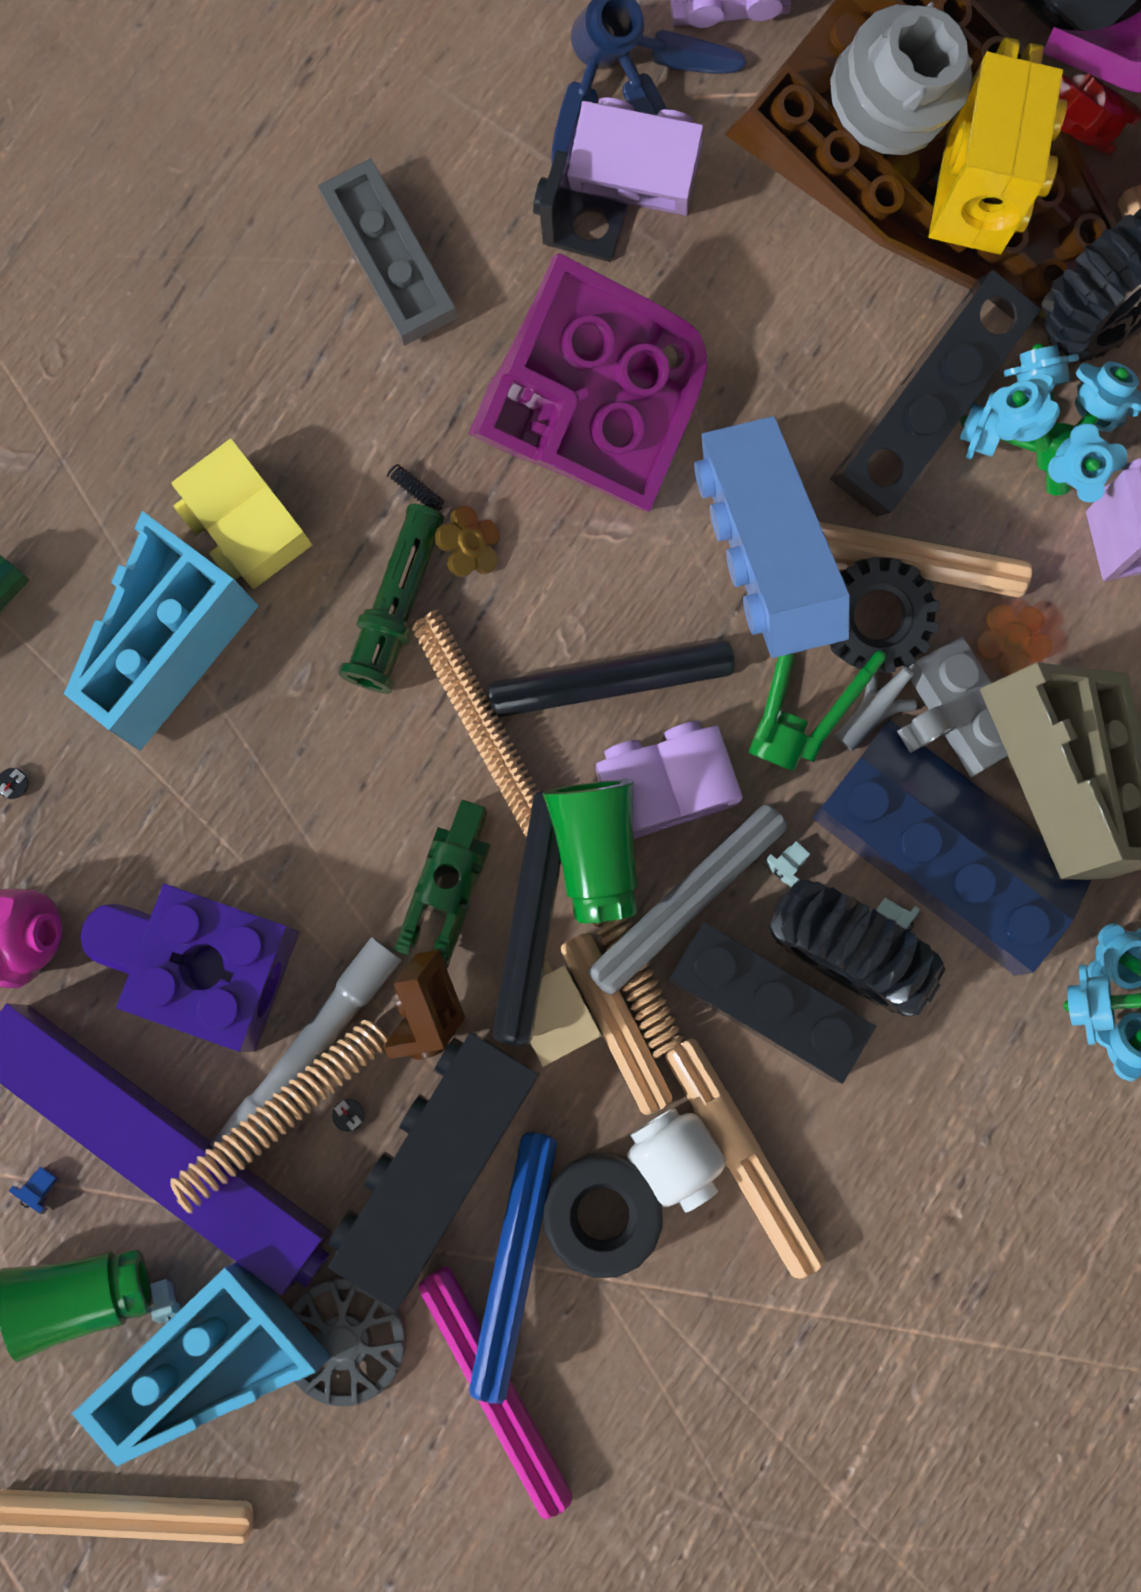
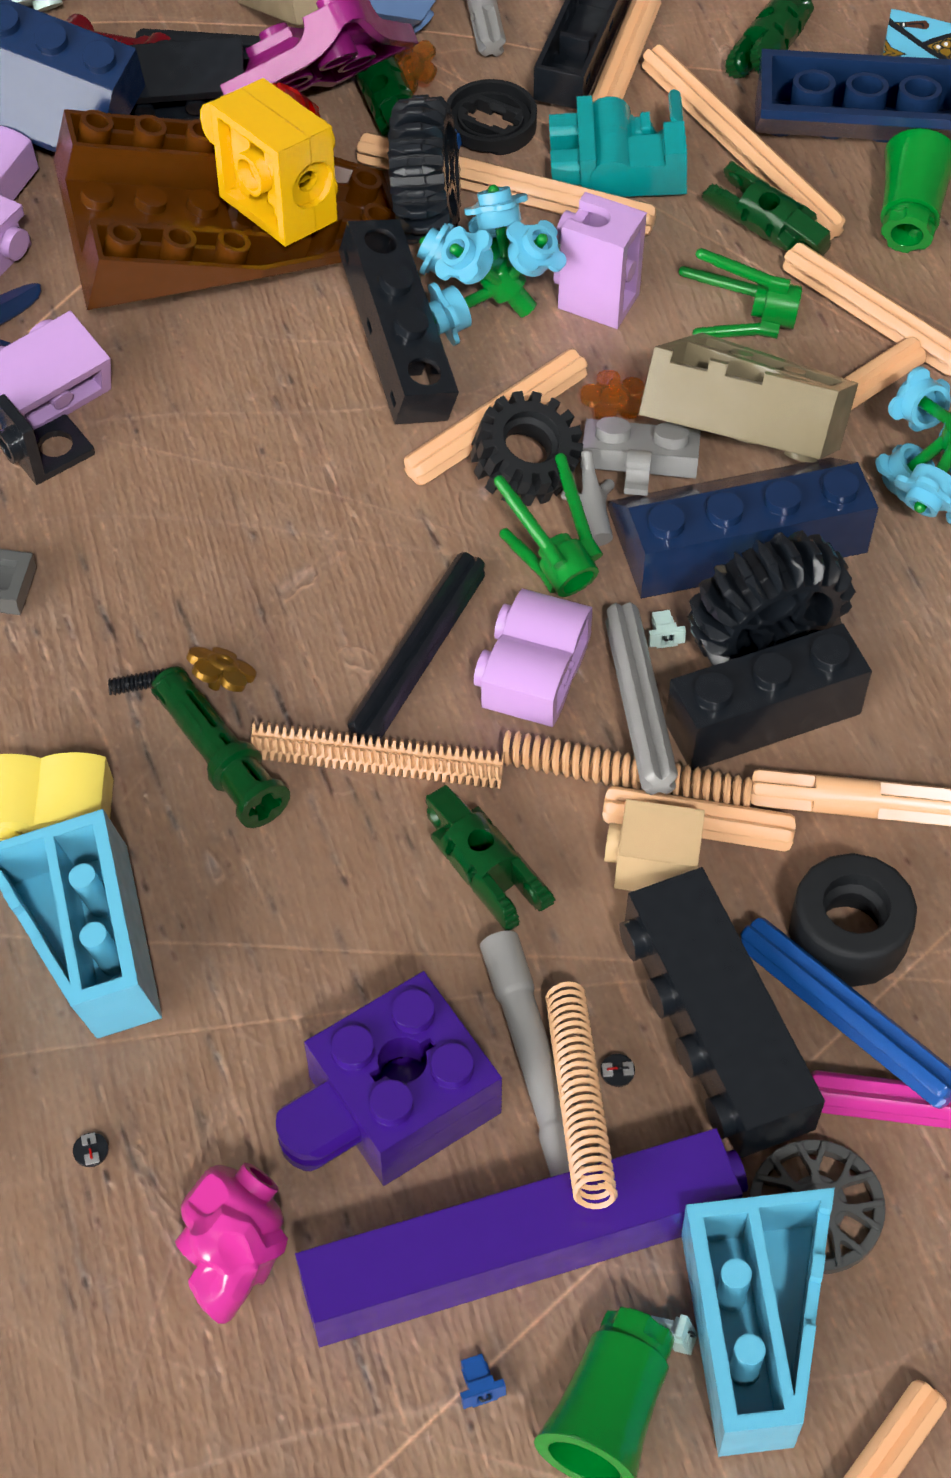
camera: 60 degrees left, 25 degrees down
reddish brown bracket [383,949,465,1060] -> none
magenta slope [468,253,707,512] -> none
black axle [492,790,561,1046] -> none
green plant [543,779,638,924] -> none
white head [627,1107,726,1213] -> none
medium blue brick [694,416,849,658] -> none
light grey piece [830,2,973,155] -> none

